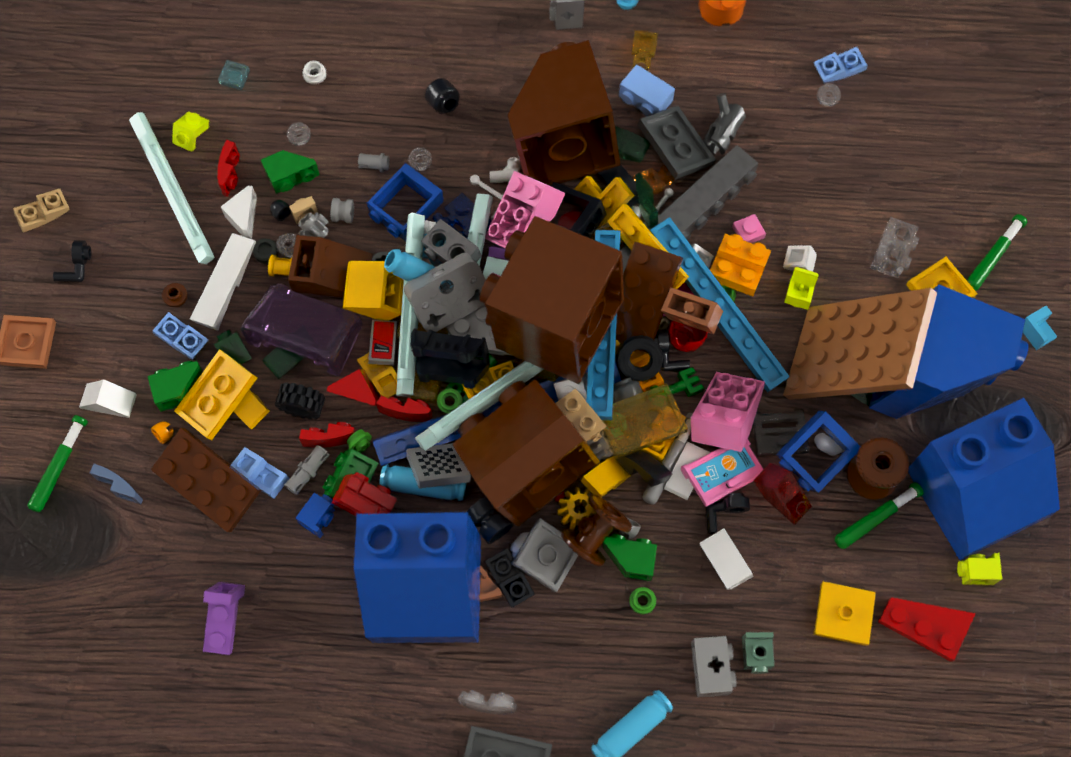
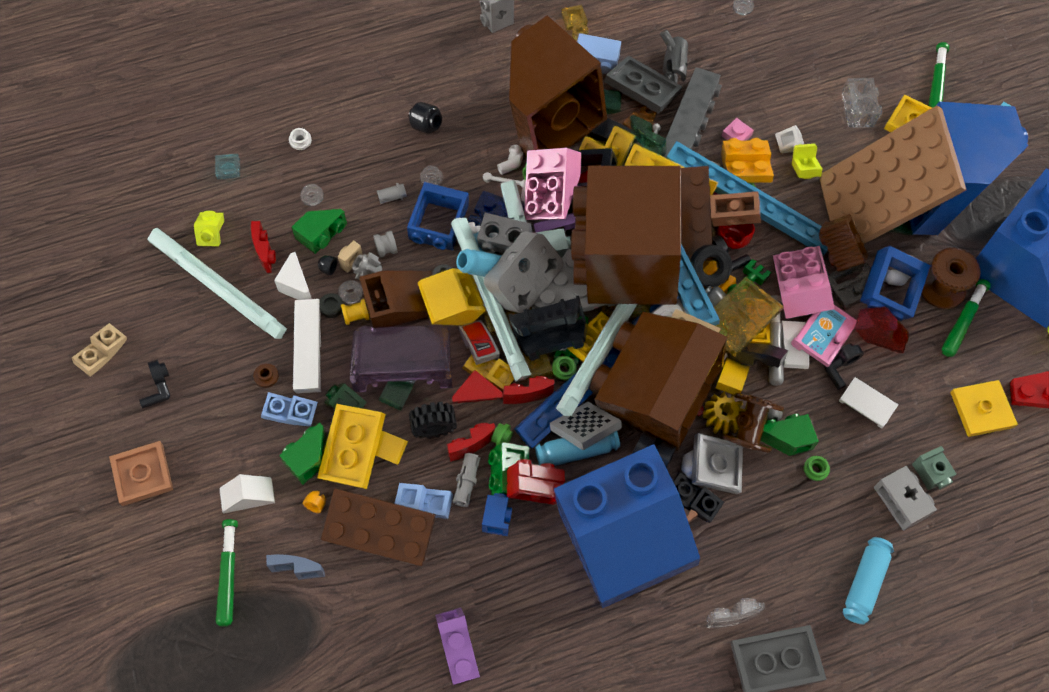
camera: 25 degrees left, 5 degrees down
none -> reddish brown brick [819,214,869,272]

